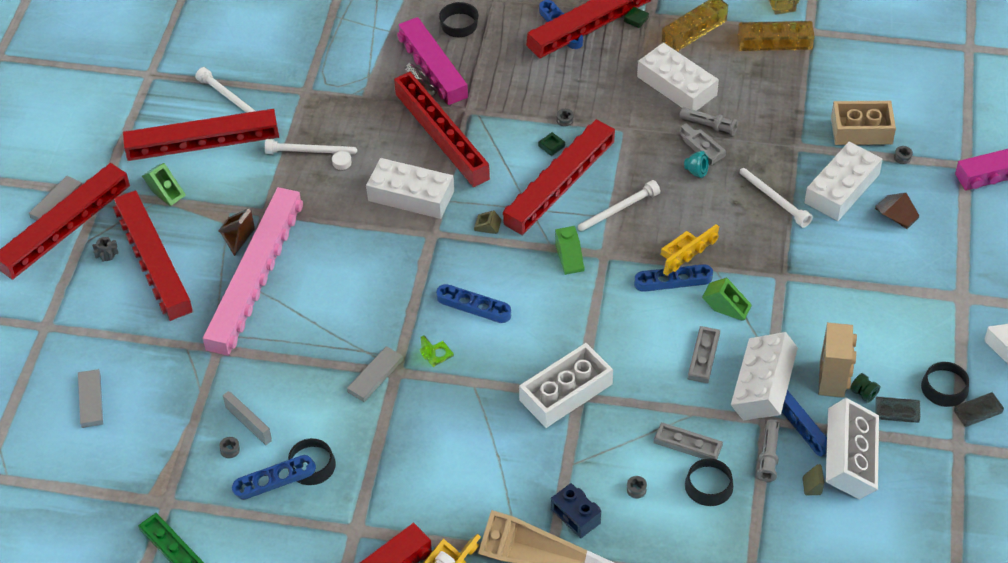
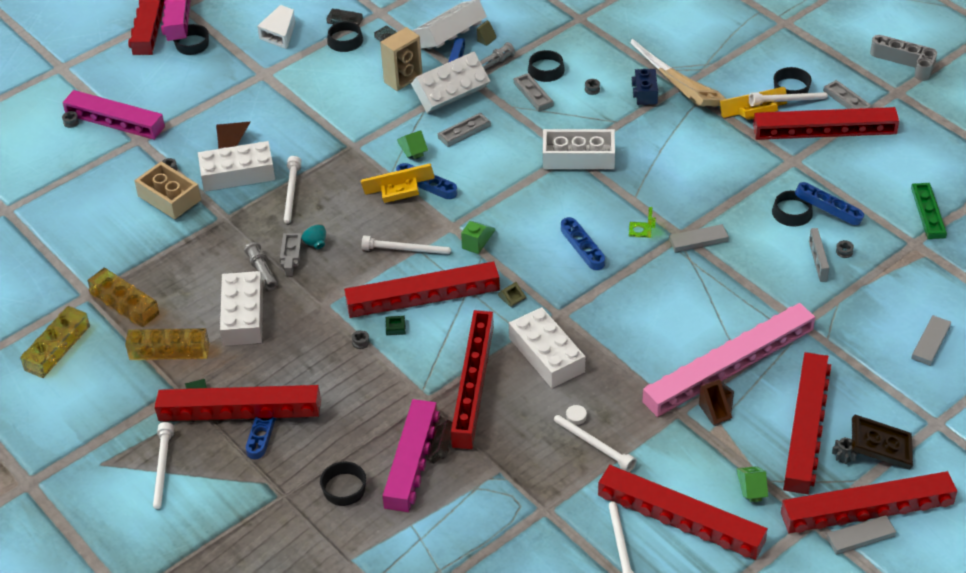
camera: 140 degrees left, 5 degrees down
none -> dark brown tile [852,414,913,470]

